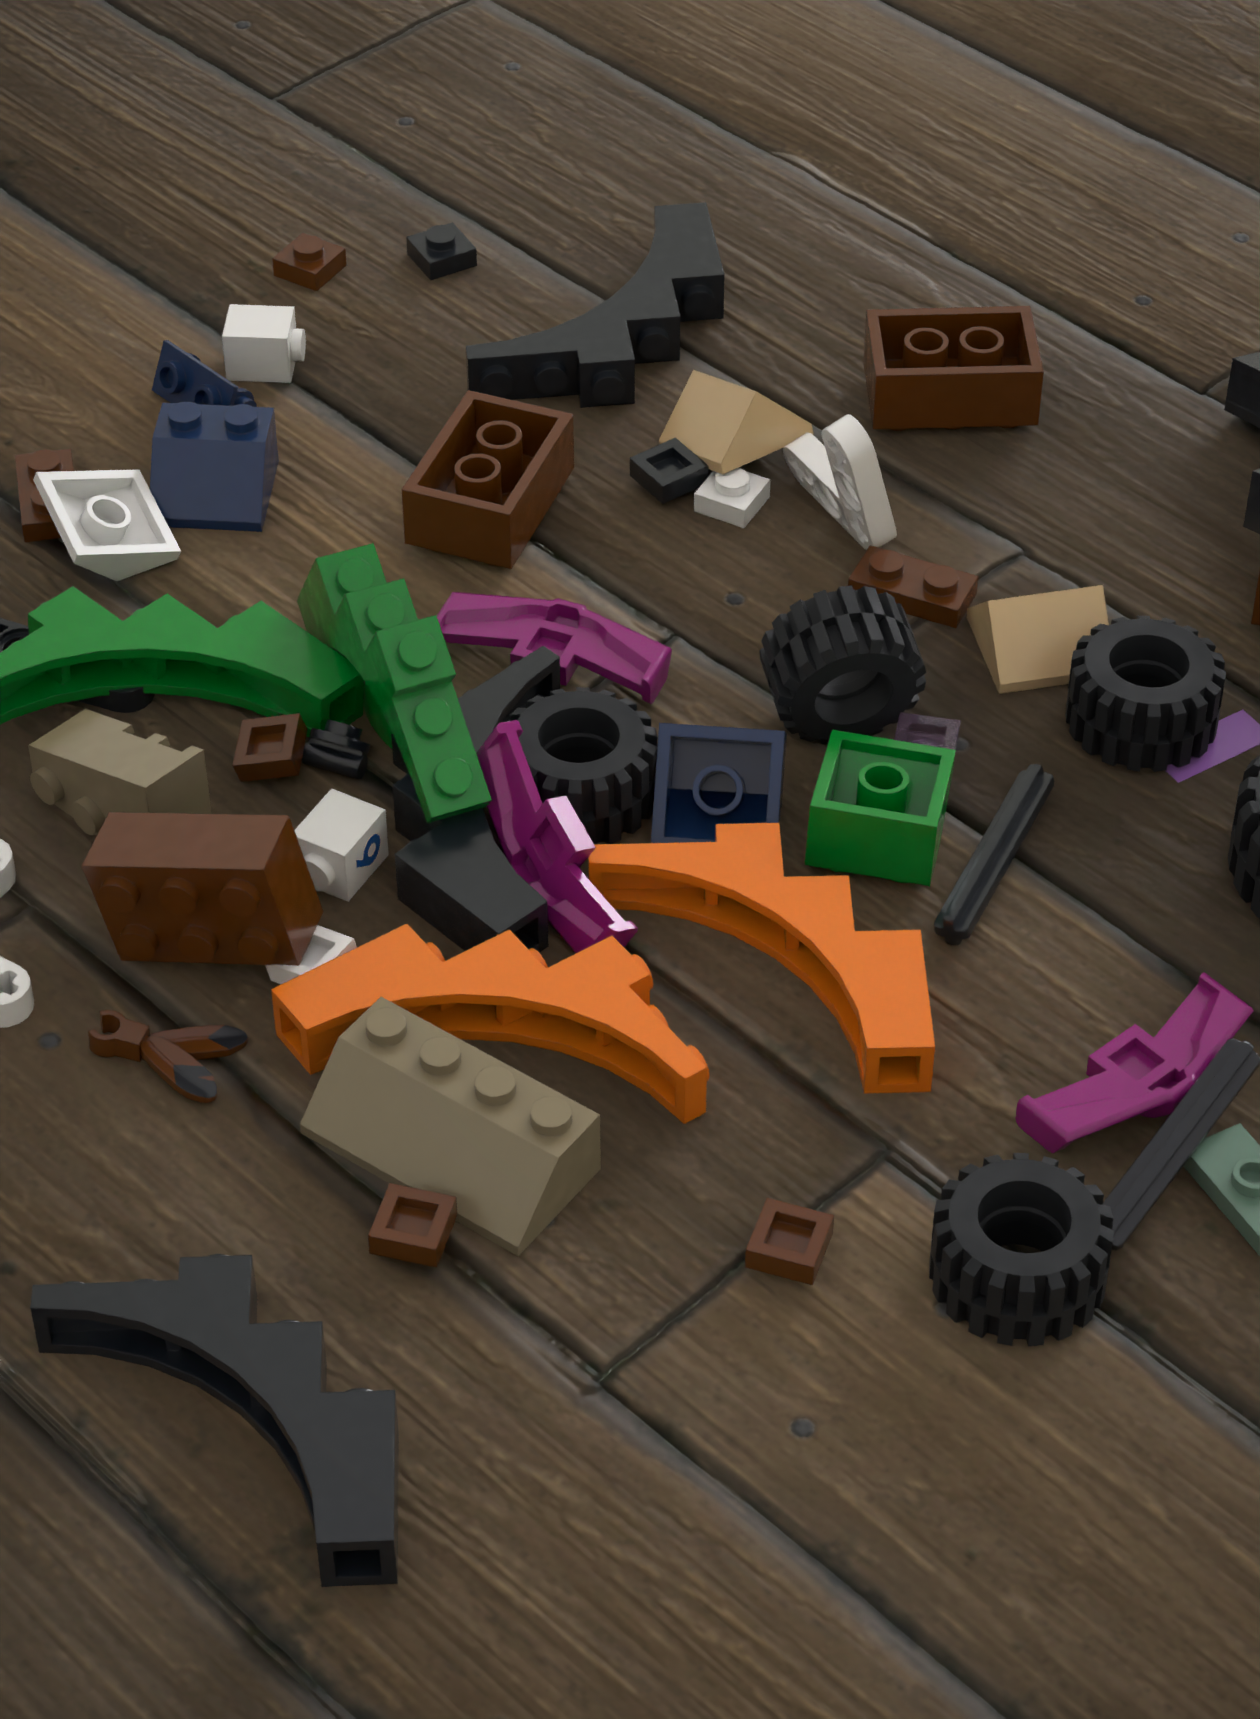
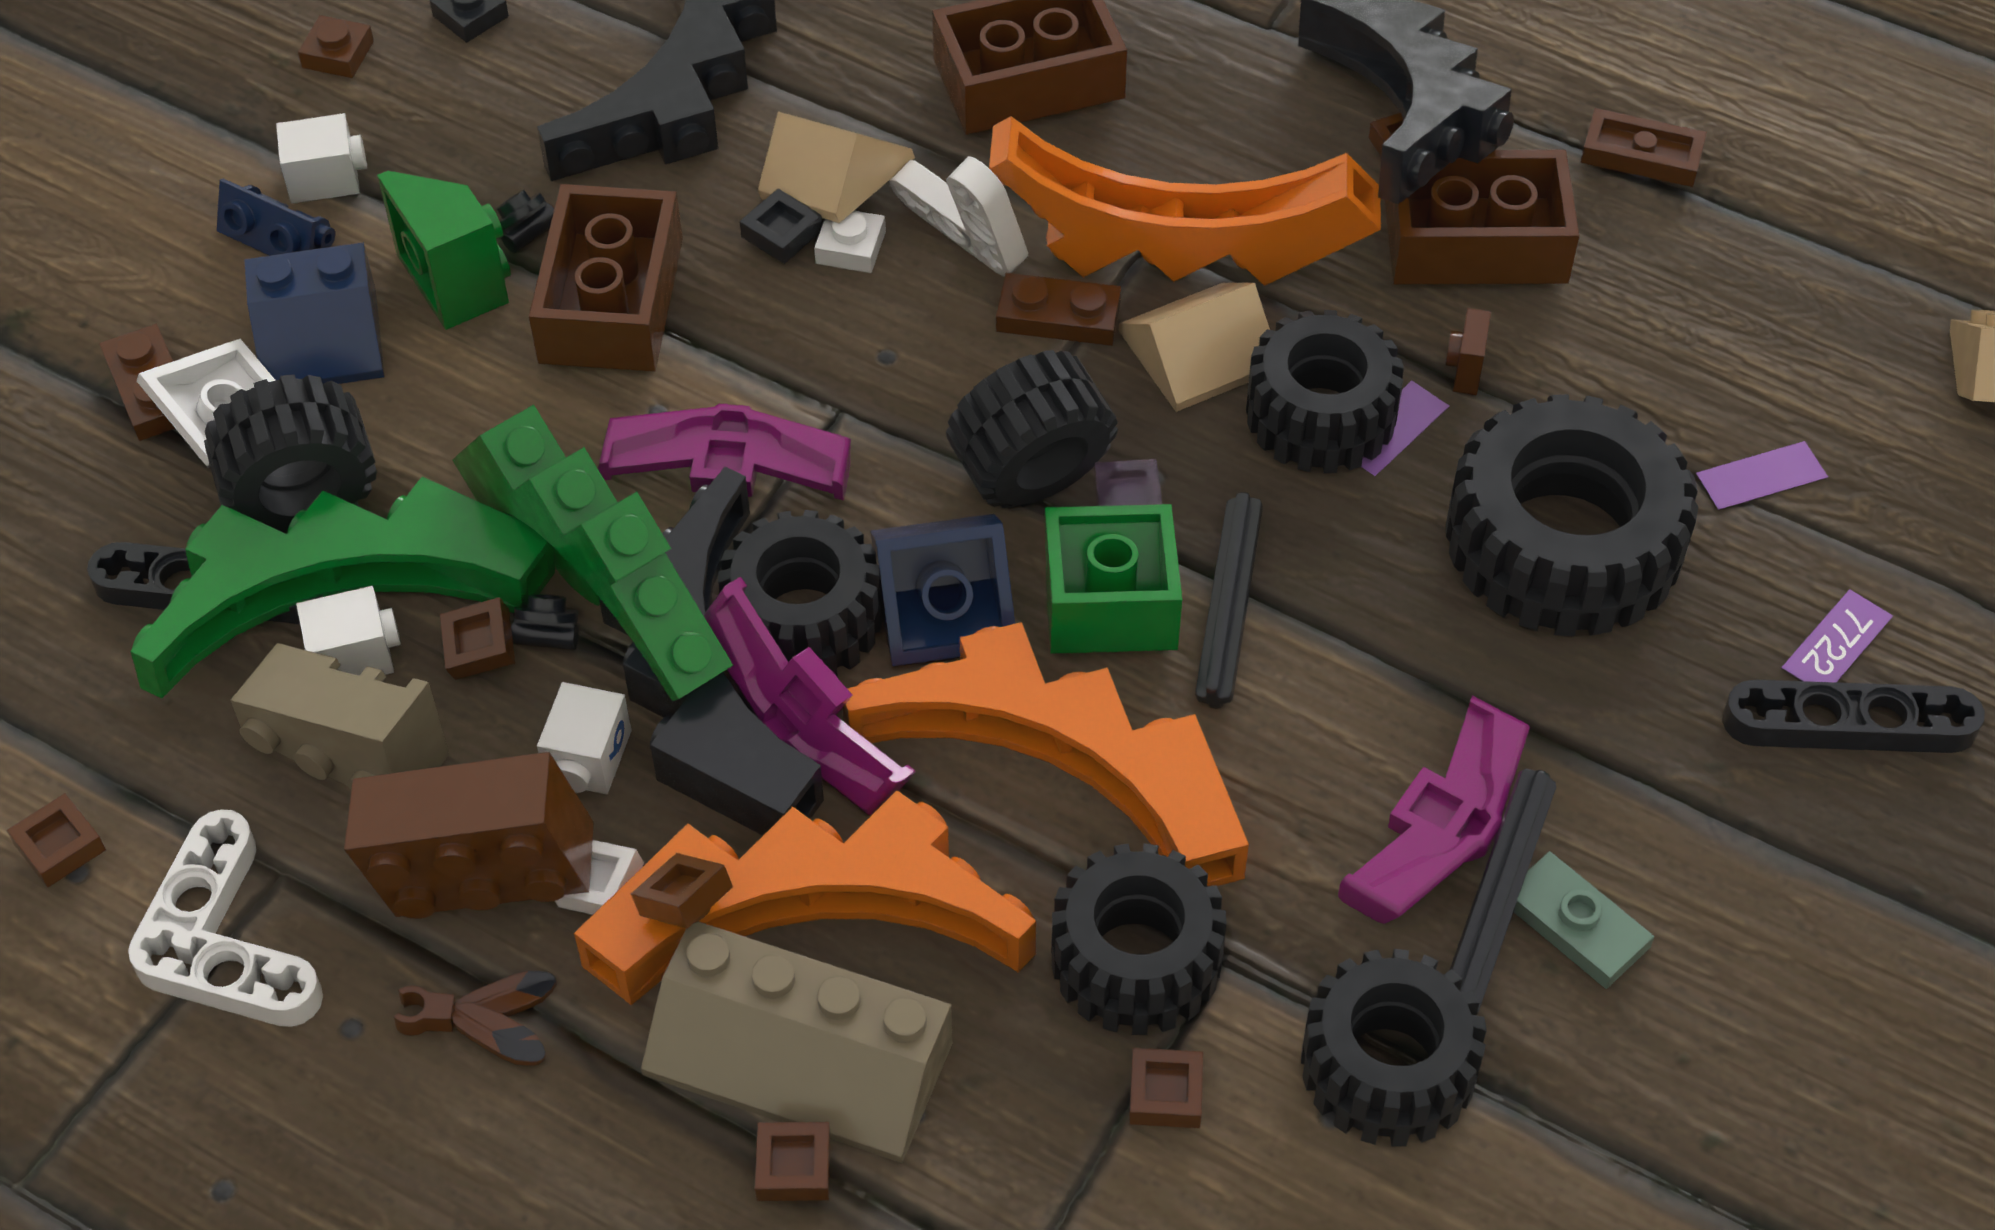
camera: 15 degrees left, 10 degrees up
none -> black tyre [204,375,377,534]
none -> white brick [296,586,401,676]
none -> green slope [377,171,511,330]
none -> black plate [496,189,554,253]
none -> reddish brown plate [631,853,733,929]
none -> orange arch [989,116,1381,286]
none -> black tyre [1051,844,1227,1035]

